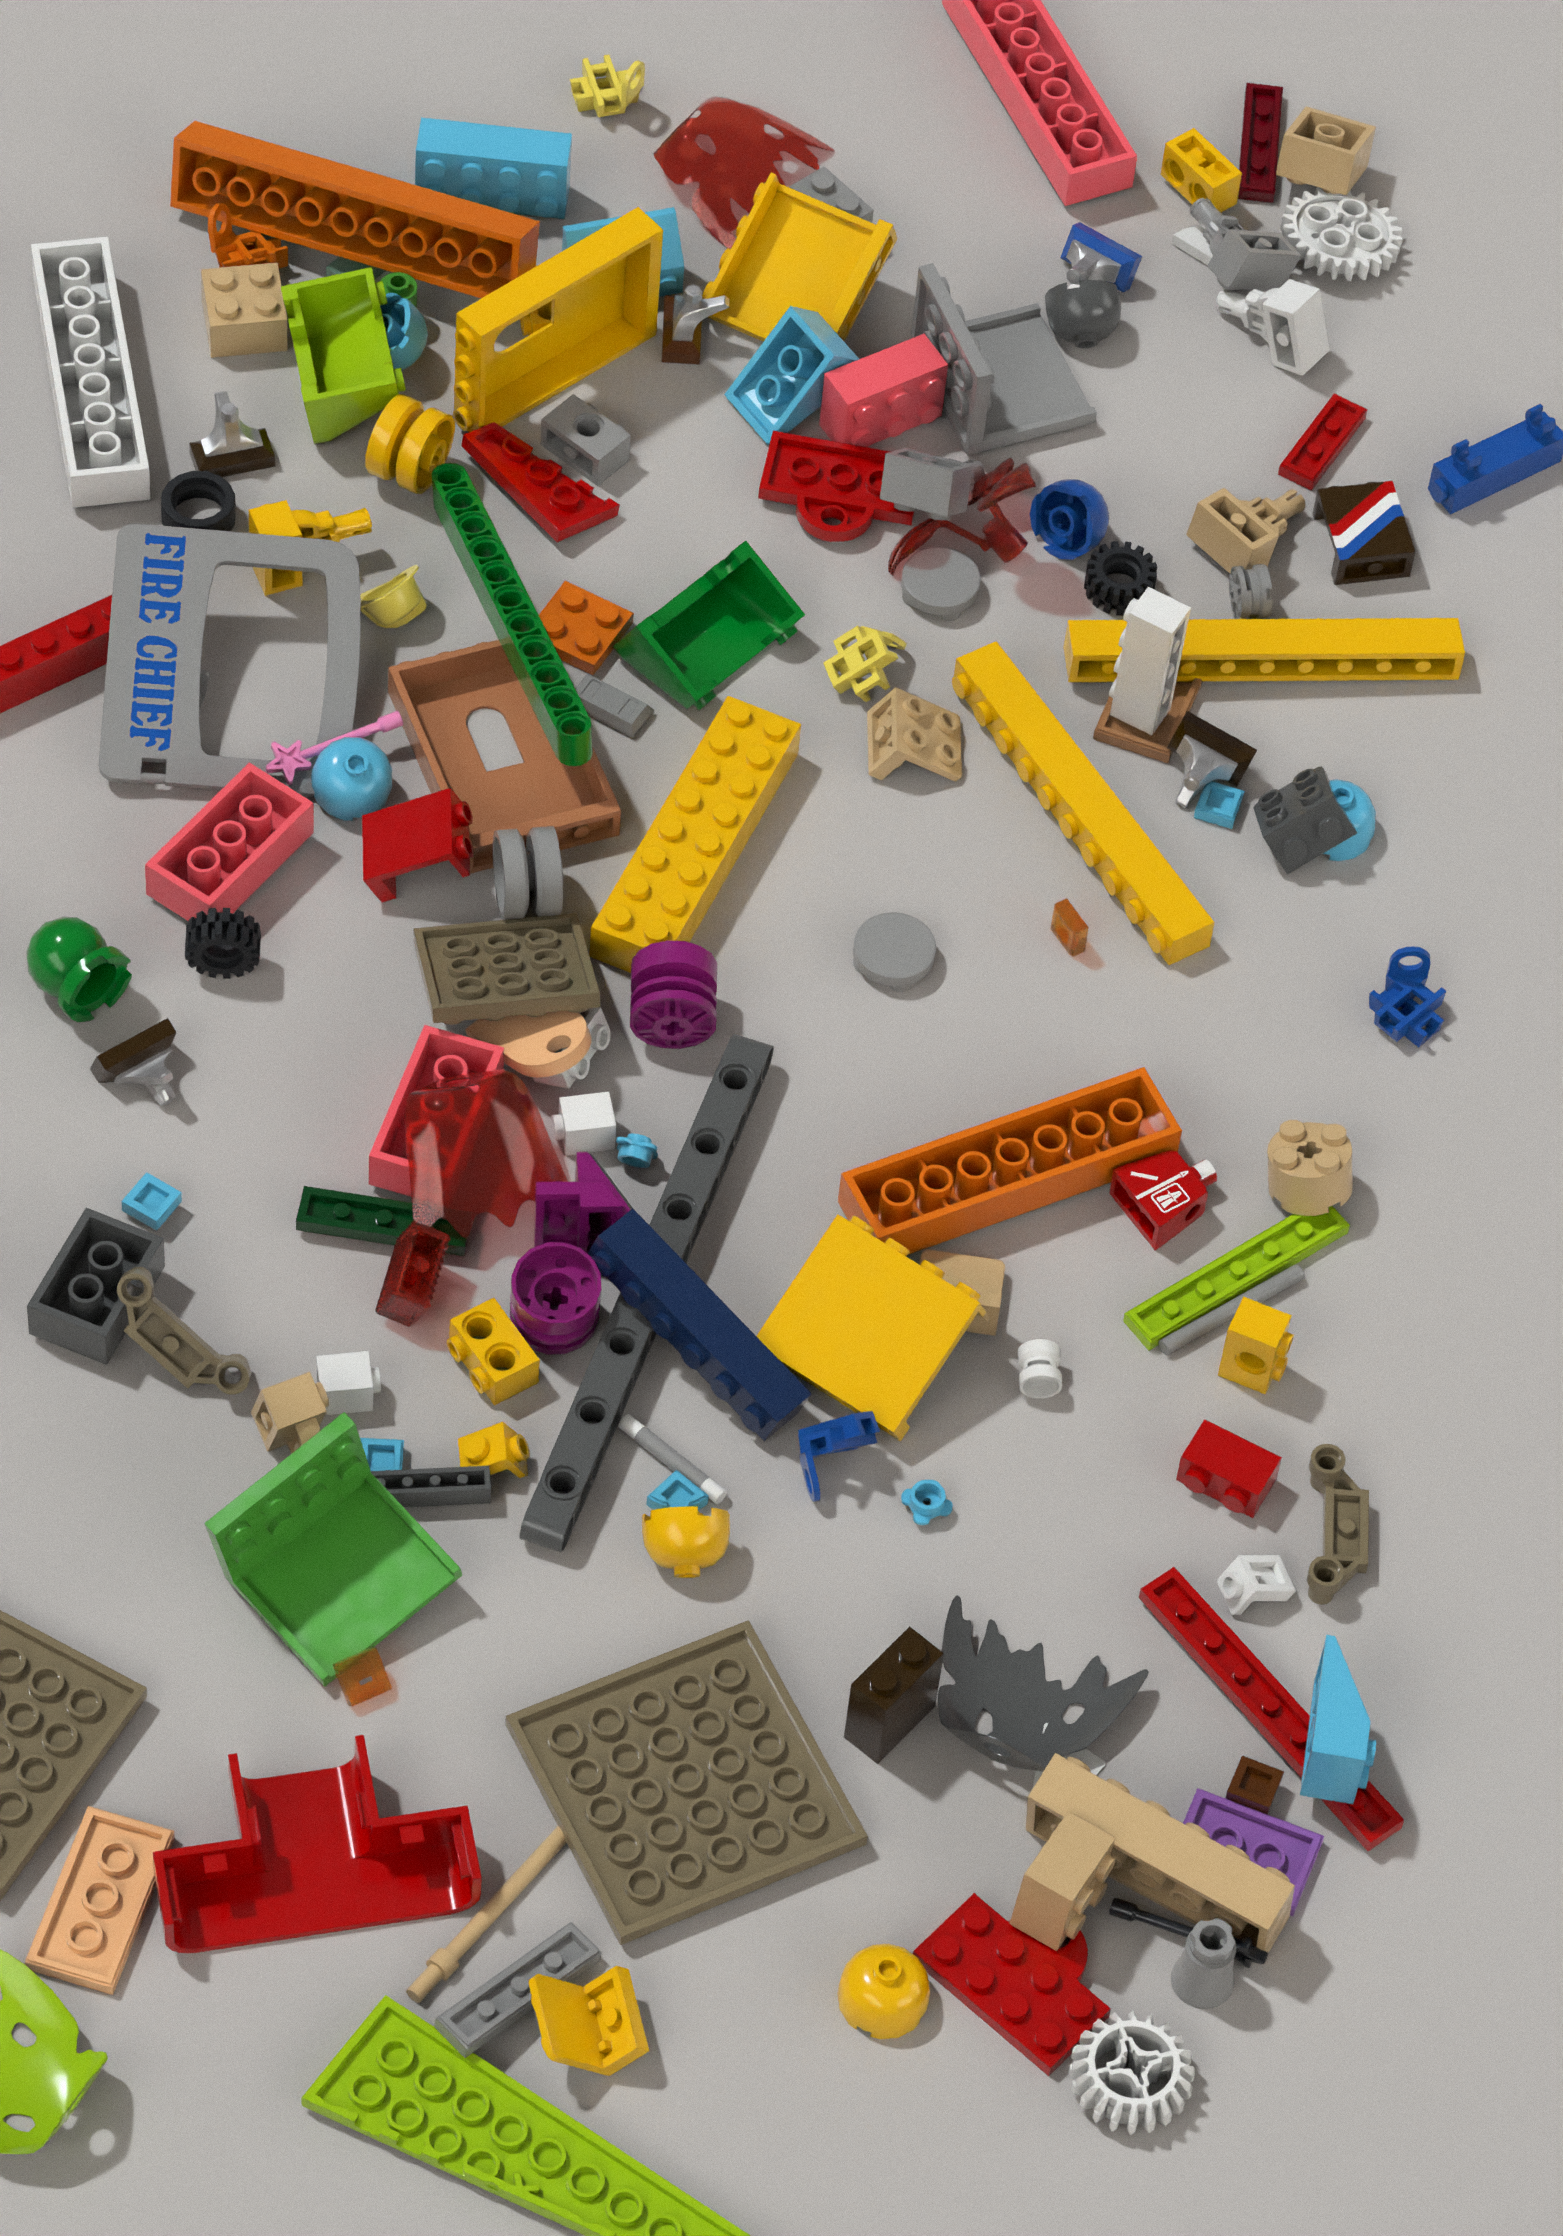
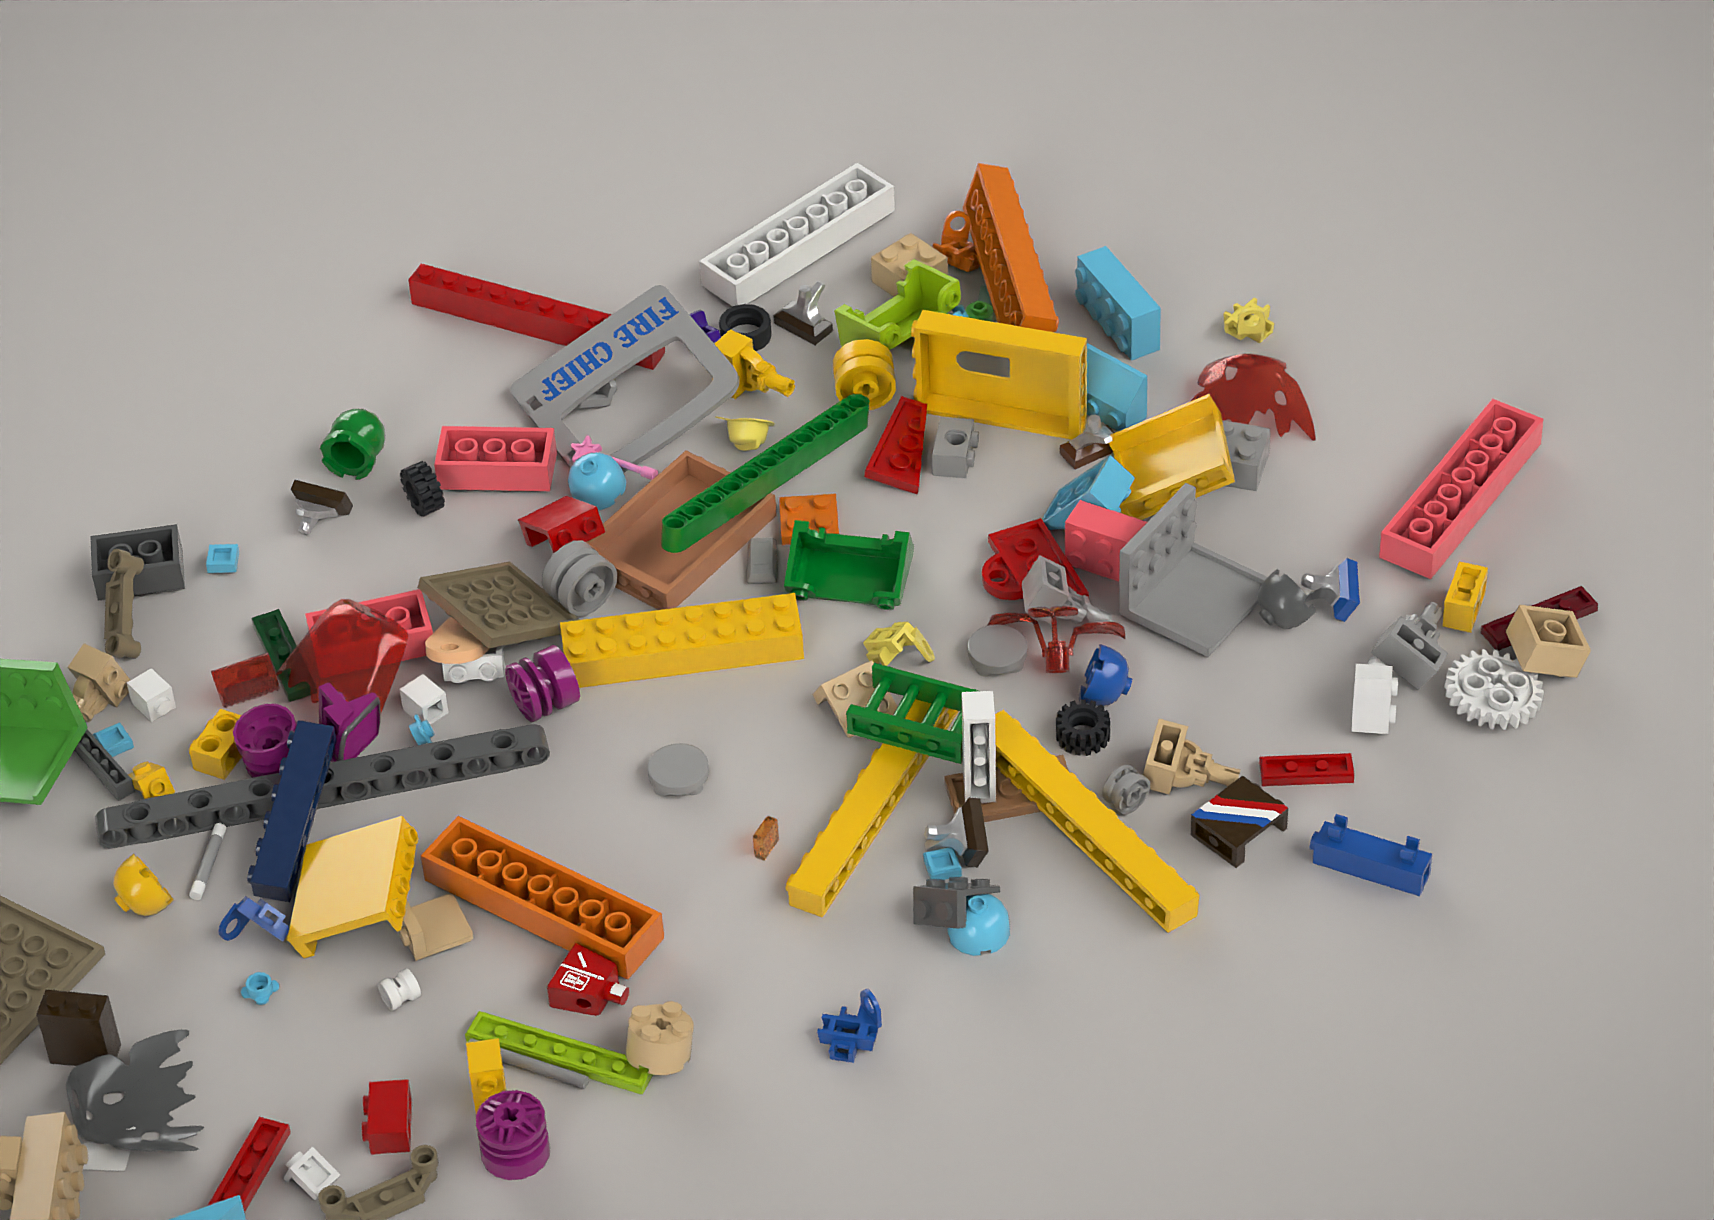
camera: 65 degrees right, 10 degrees down
medium azure tile [646,1470,709,1510] -> none
none -> magenta wheel [476,1090,550,1180]
none -> green fence [846,663,978,764]

